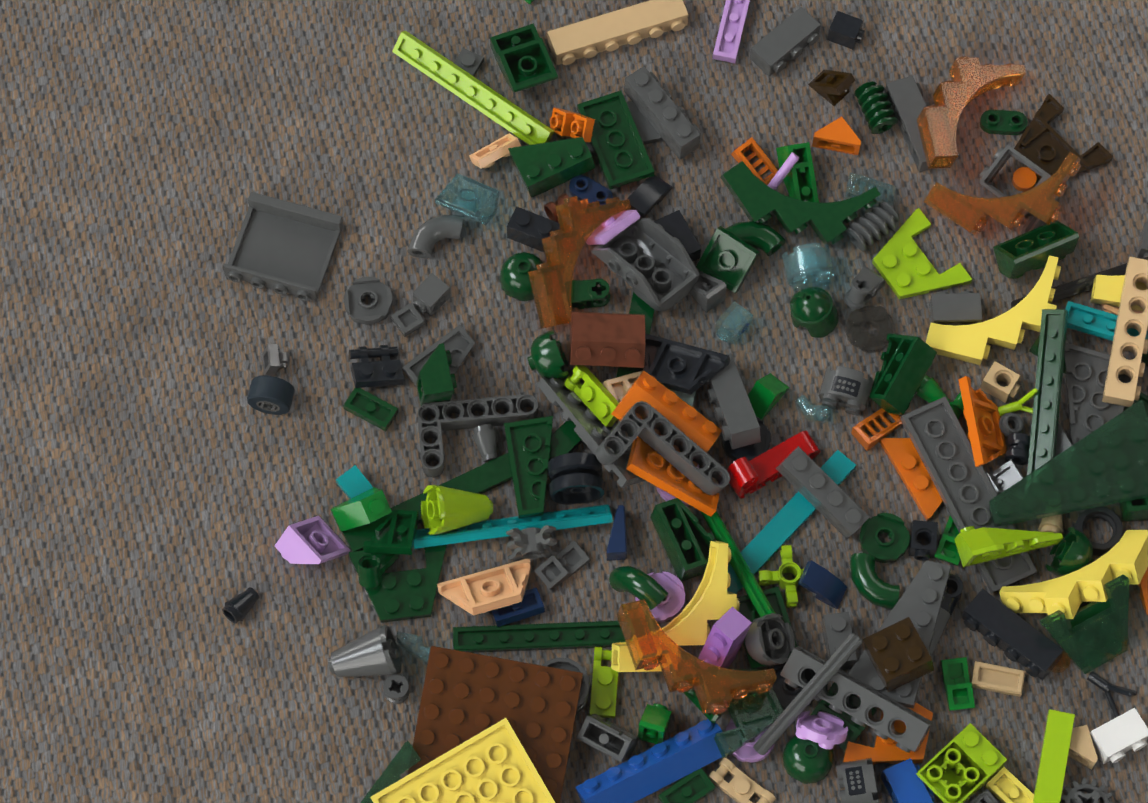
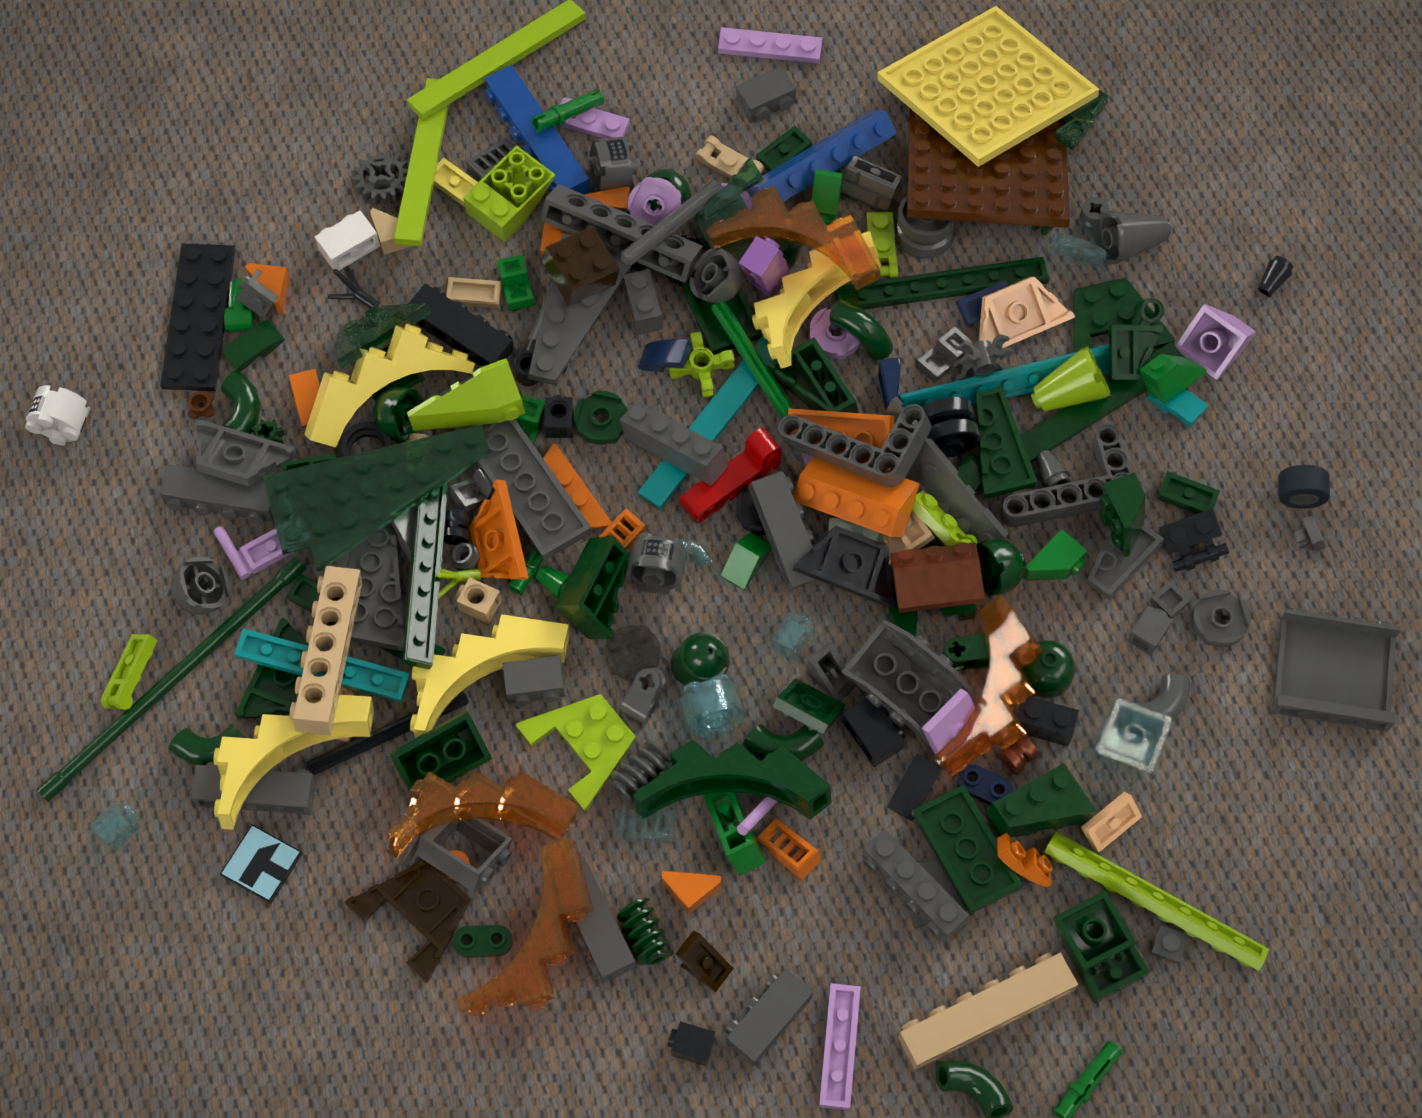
camera: 175 degrees right, 0 degrees up
dark green cylinder [850,553,899,610] -> none
none -> green slope [1022,529,1087,581]

